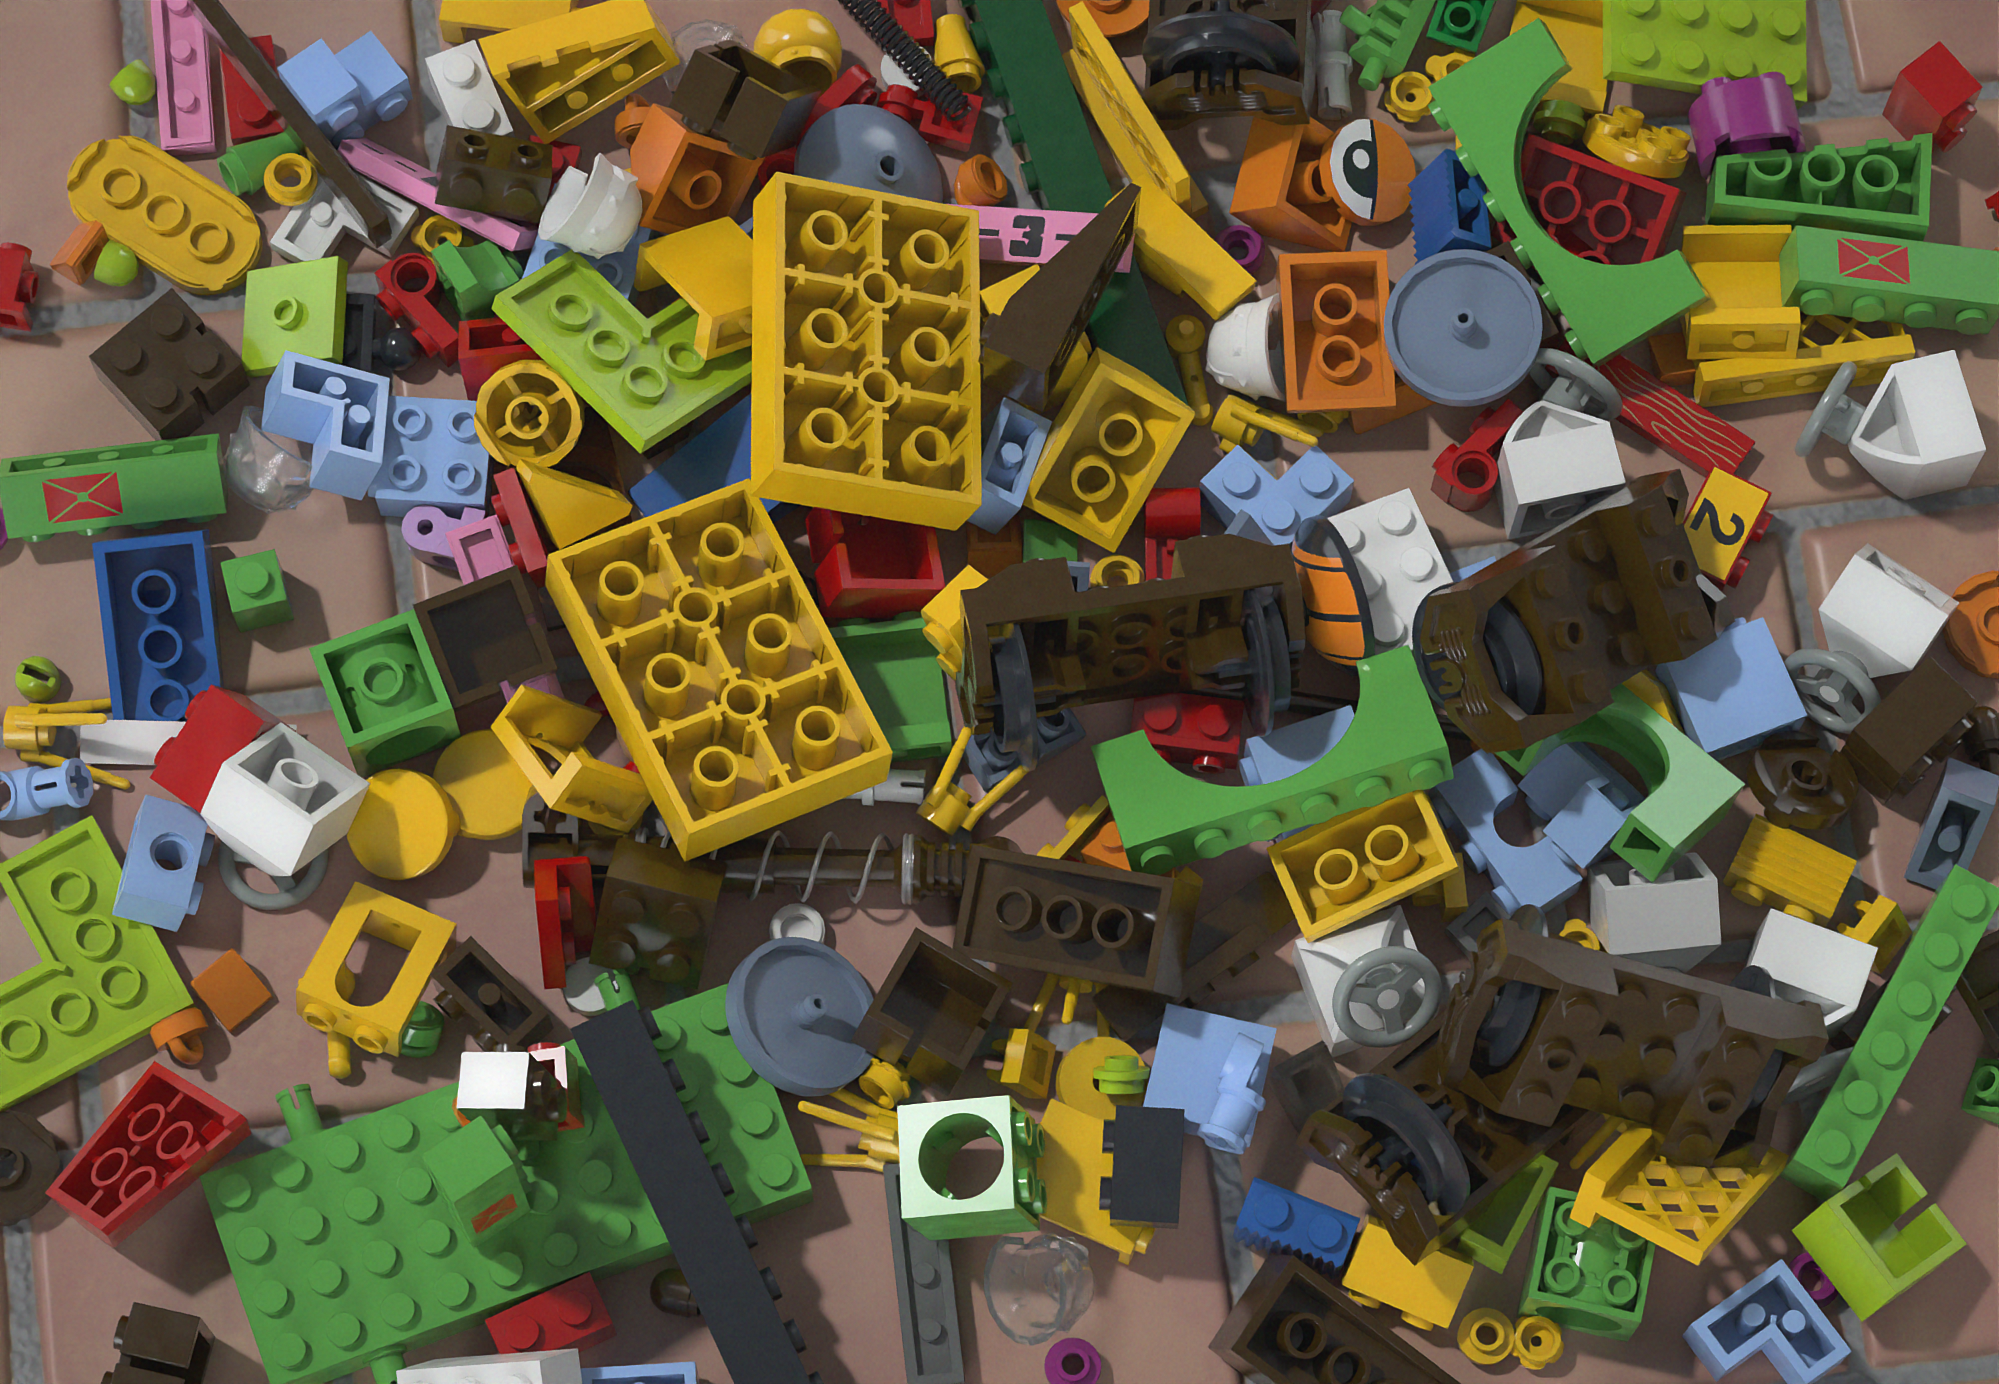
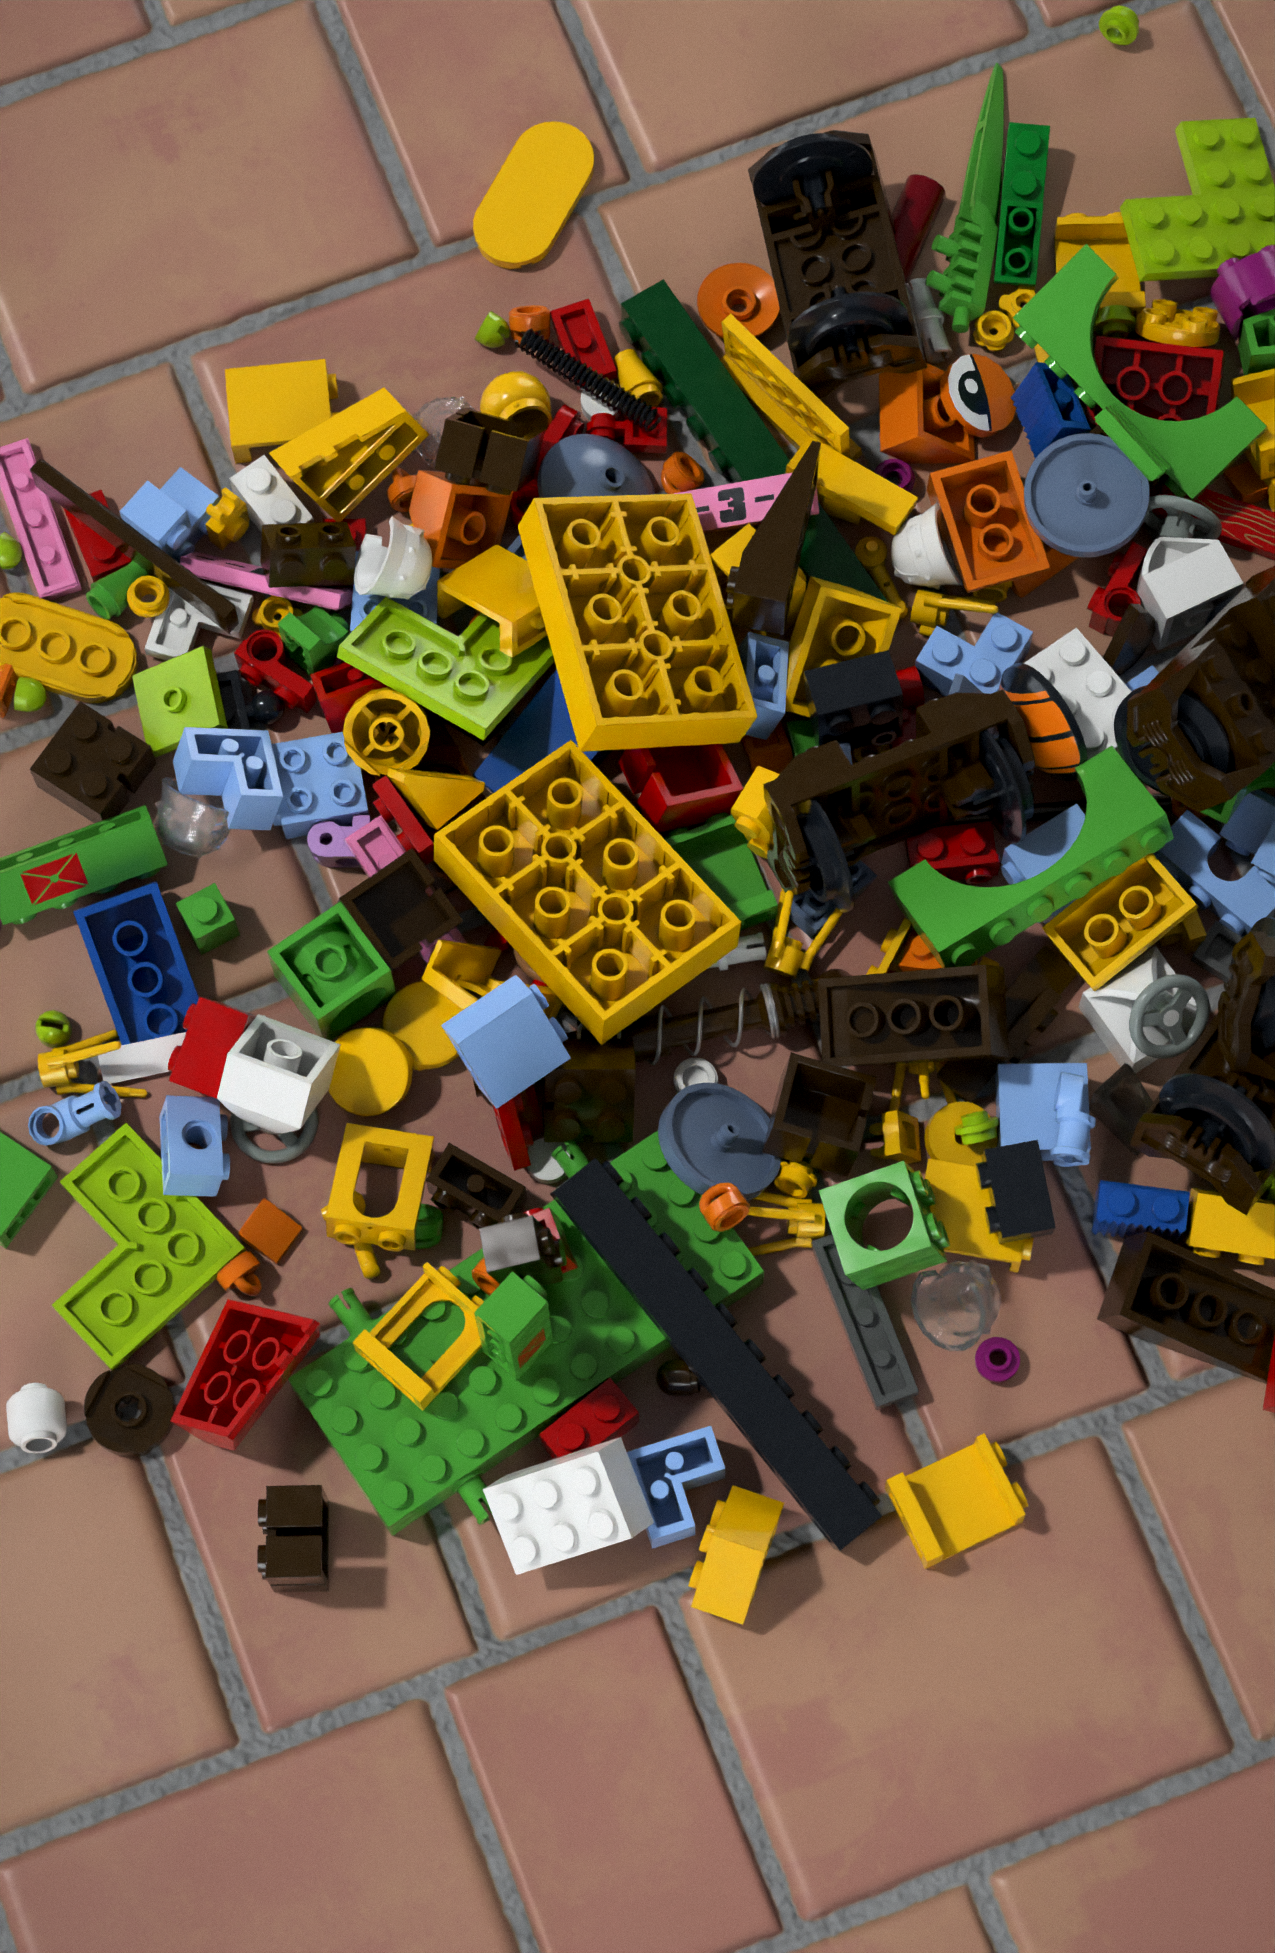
camera: 10 degrees left, 0 degrees up
none -> yellow plate [205,487,250,551]
none -> yellow panel [353,1262,484,1411]
none -> light blue brick [441,975,571,1109]
none -> orange tile [699,1182,750,1232]
none -> black slope [804,650,903,751]
none -> bright green tile [1094,403,1172,481]
none -> dark brown tile [1103,603,1156,676]

